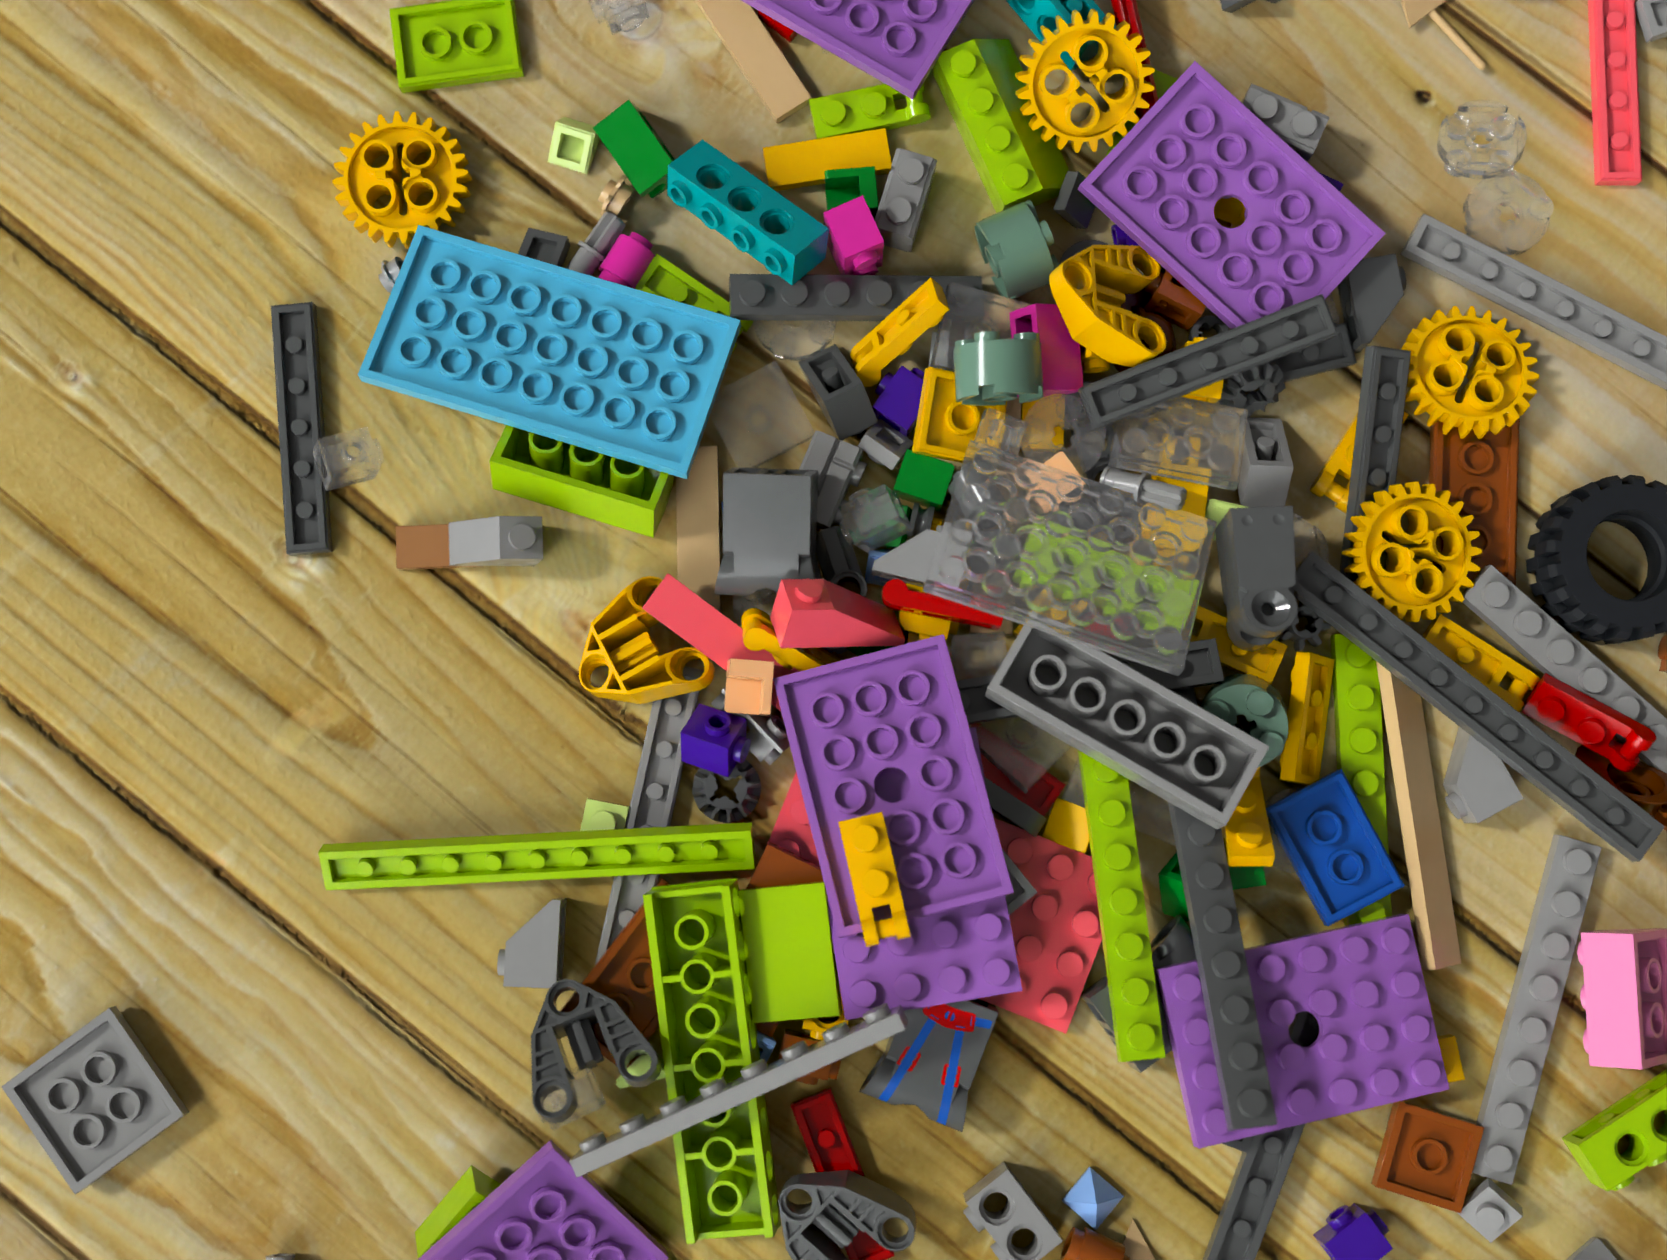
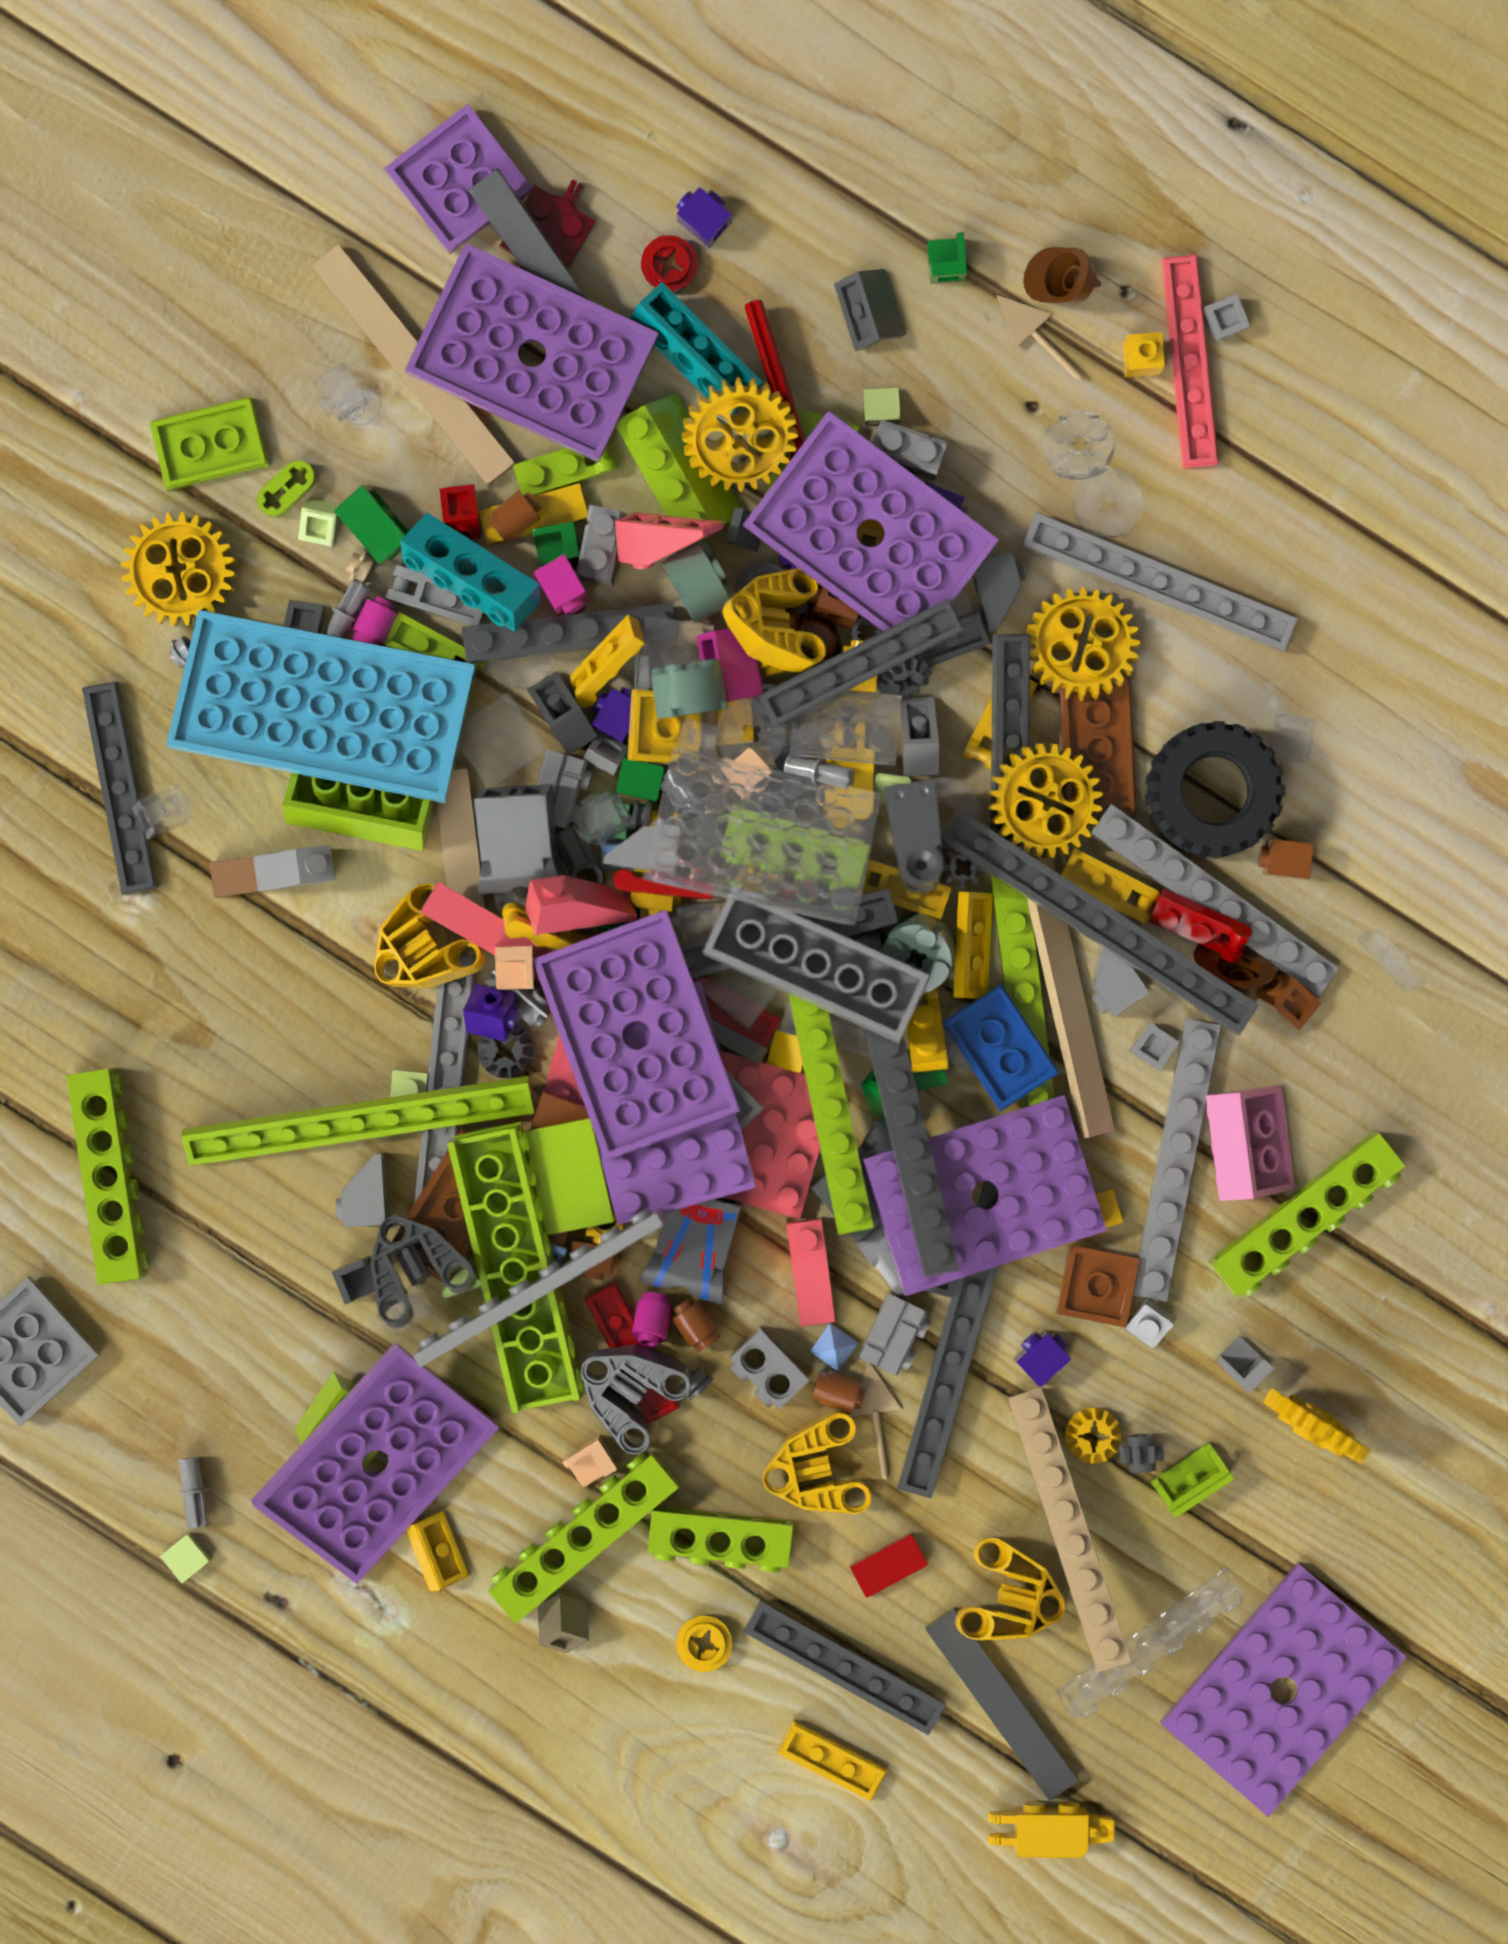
camera: 10 degrees left, 5 degrees up
yellow plate [838,812,911,947] -> none
none -> lime brick [66,1068,150,1285]
none -> lime beam [257,460,316,518]
none -> dark grey panel [332,1256,375,1305]
none -> light grey plate [385,565,484,626]
none -> red bracket [439,484,481,540]
none -> dark orange brick [488,490,541,541]
none -> coral slope [615,512,723,569]
none -> dark pink brick [632,1292,672,1347]
none -> dark orange brick [671,1297,720,1352]
none -> dark grey bush [679,1365,714,1400]
none -> coral slope [786,1217,835,1327]
none -> light grey piece [855,1222,904,1296]
none -> light grey brick [859,1291,930,1376]
none -> yellowish green slope [863,388,901,425]
none -> yellow brick [1123,332,1165,377]
none -> light grey plate [1129,1022,1179,1071]

